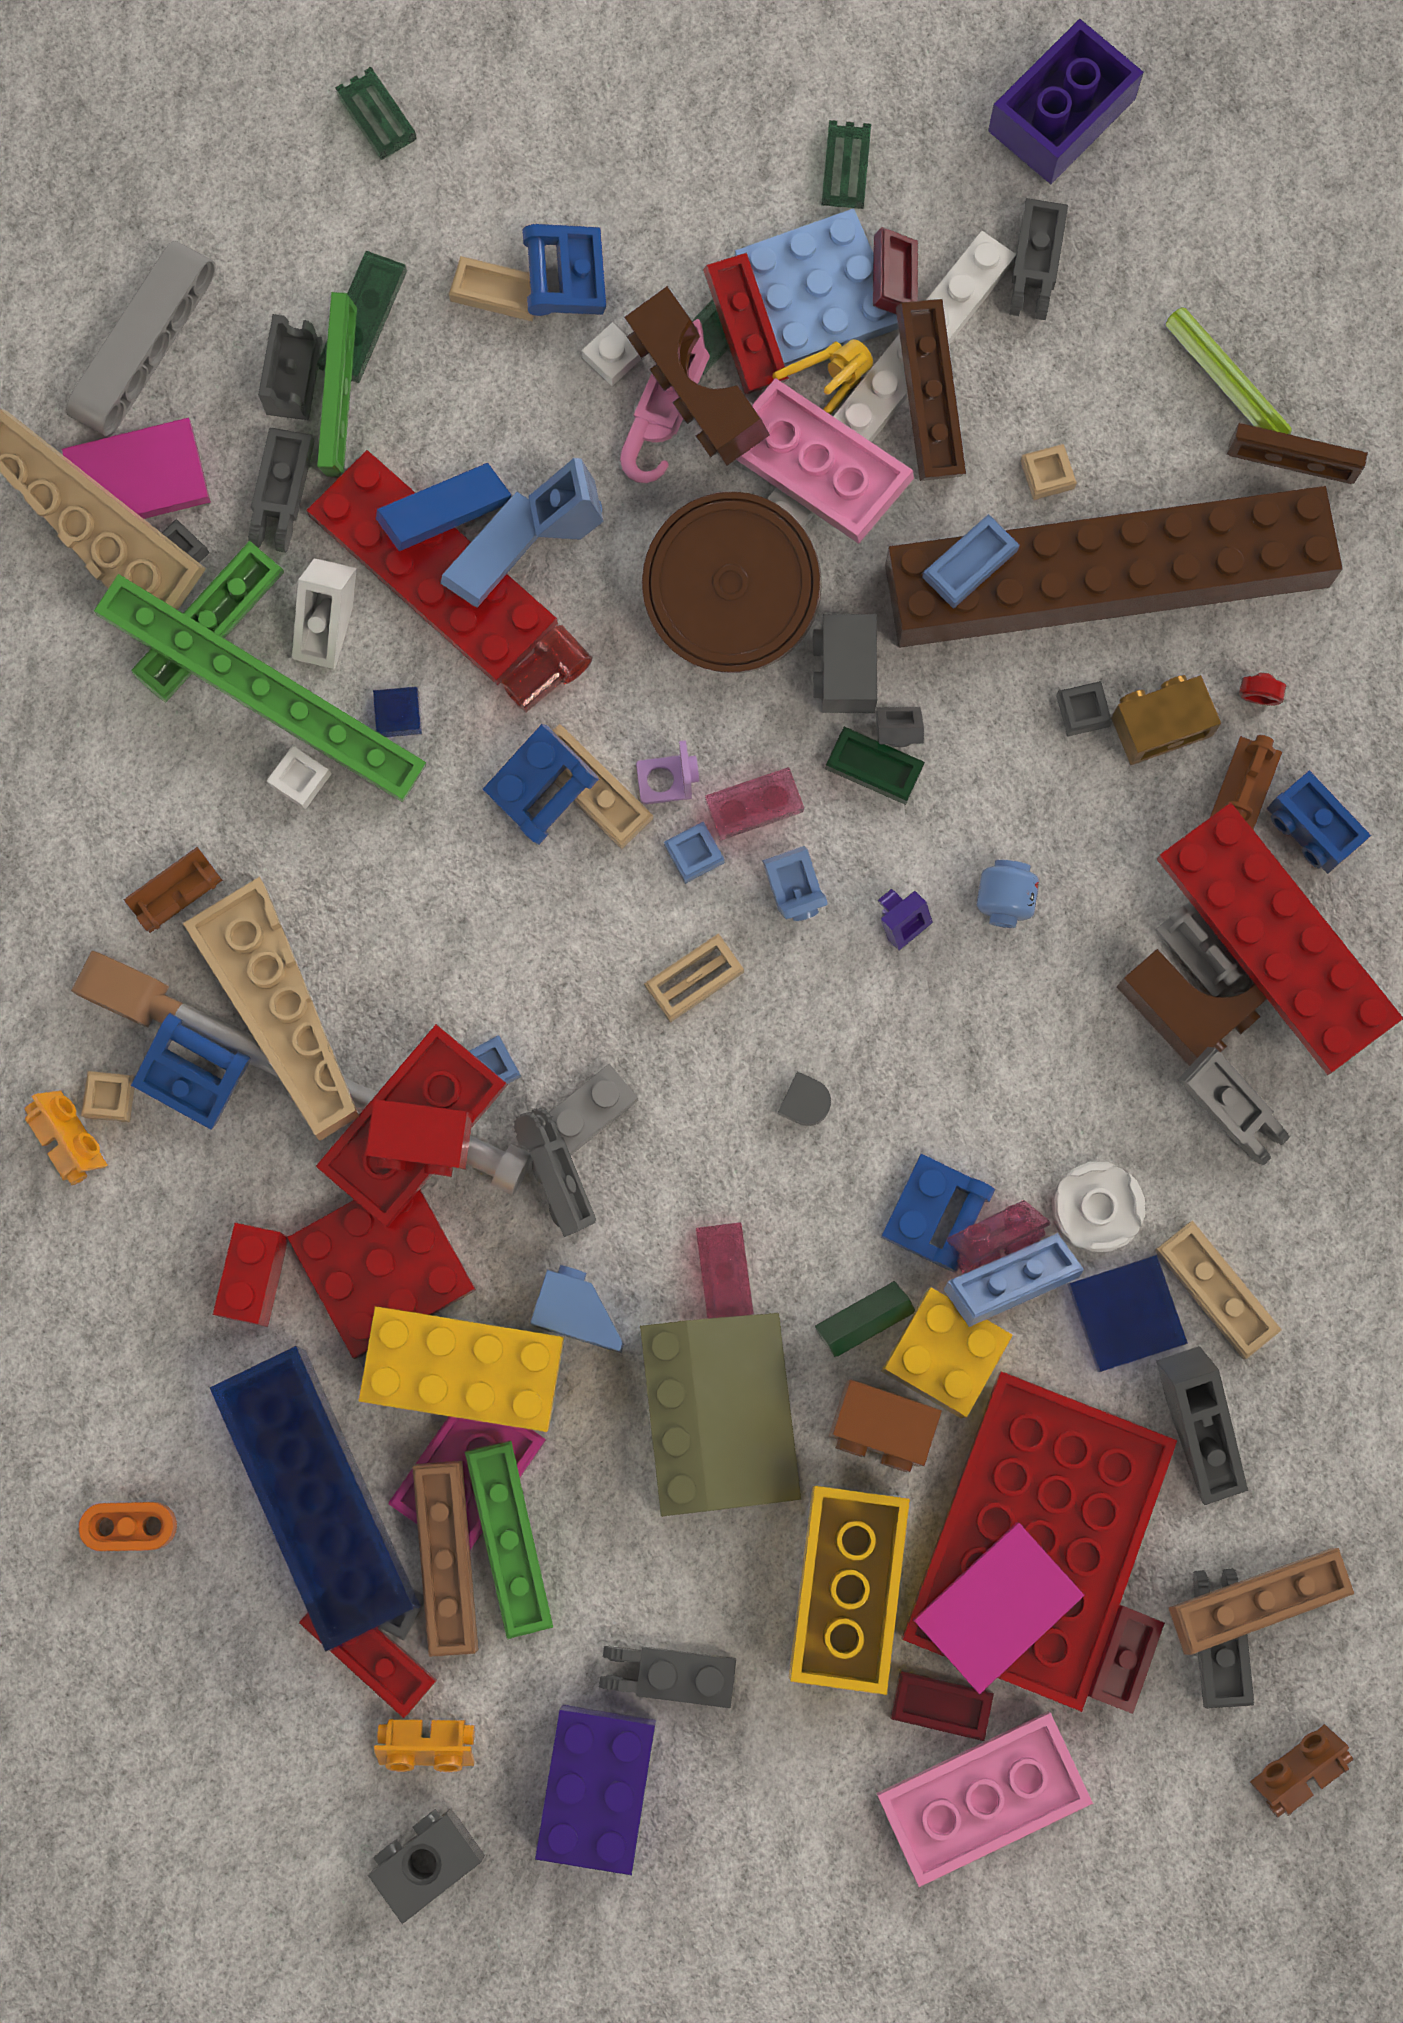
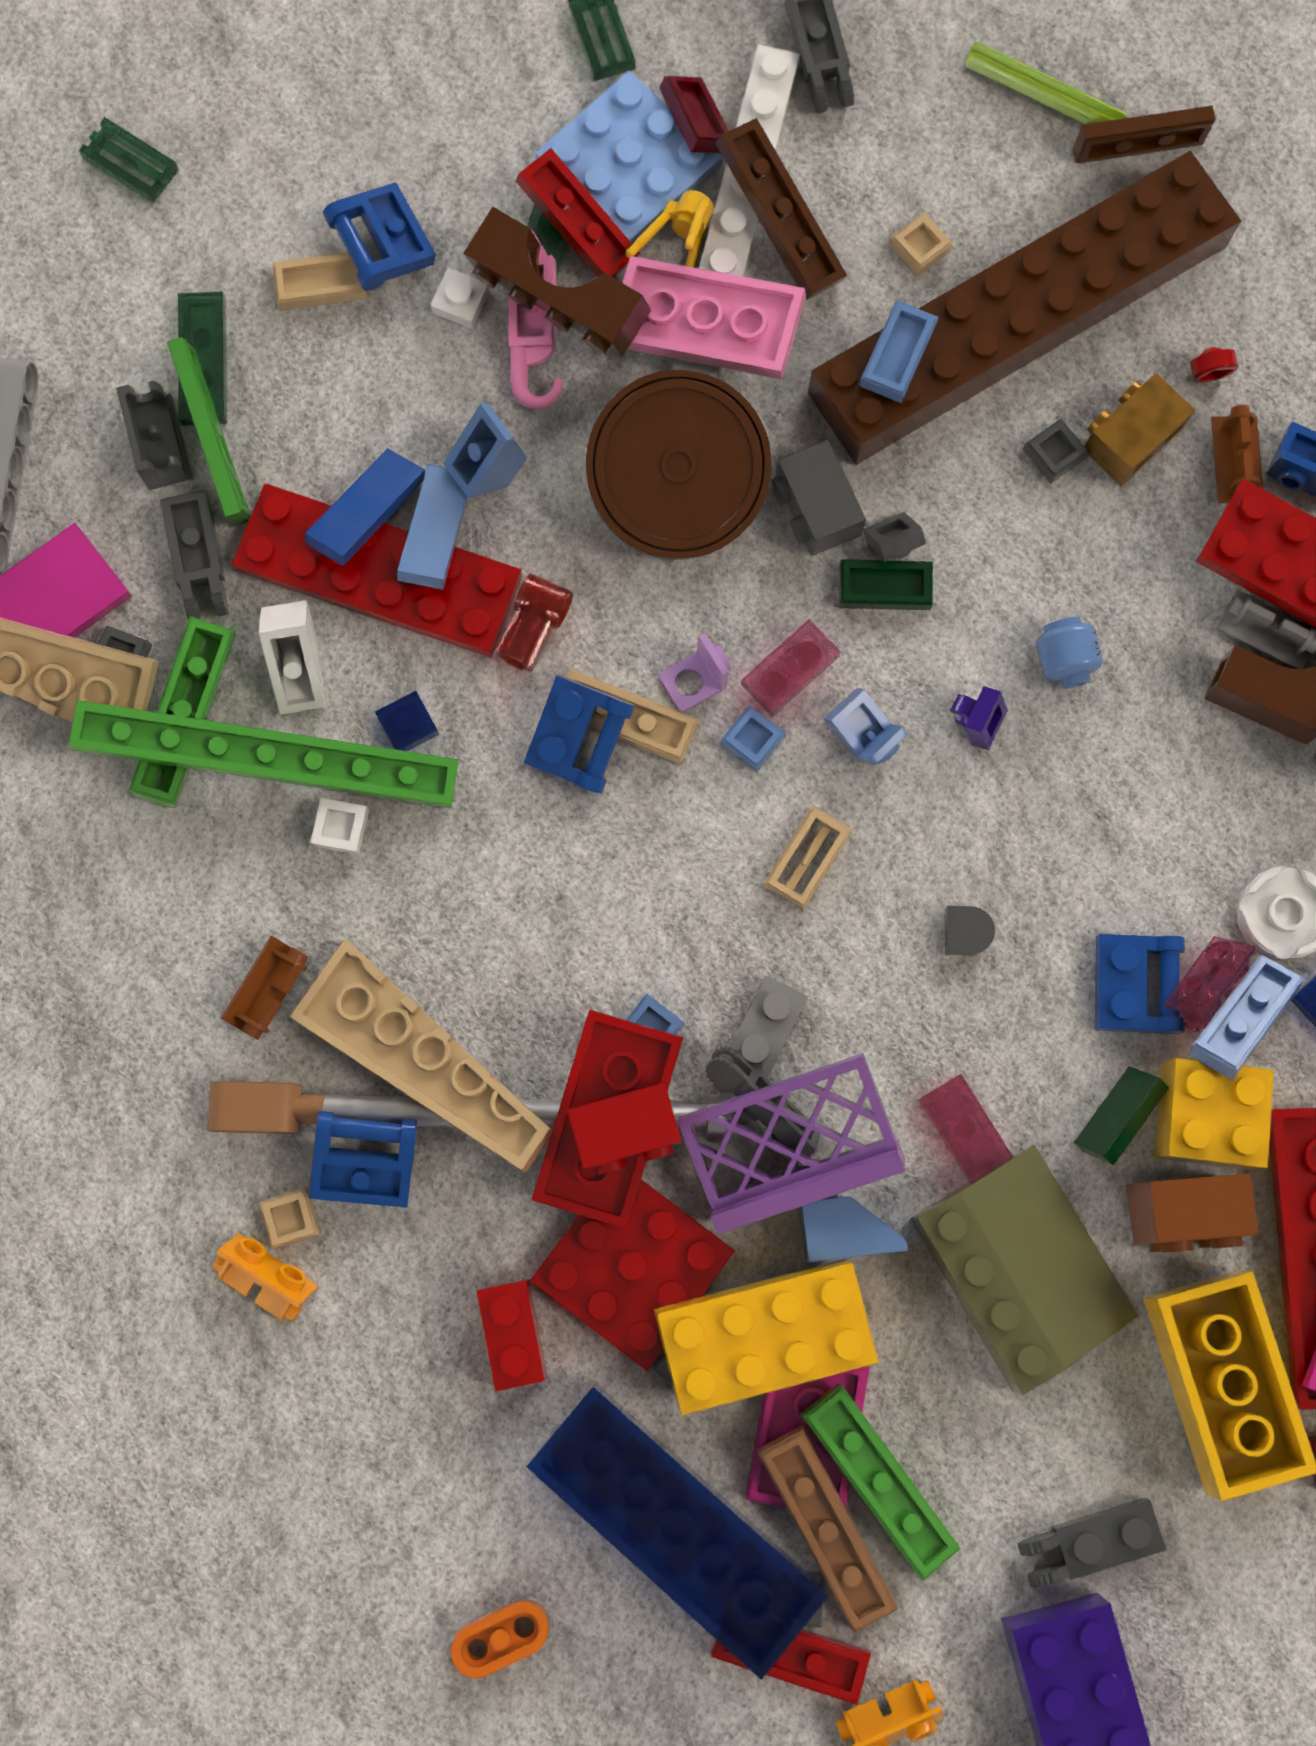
camera: 25 degrees left, 0 degrees up
none -> medium lavender fence [677,1053,905,1234]

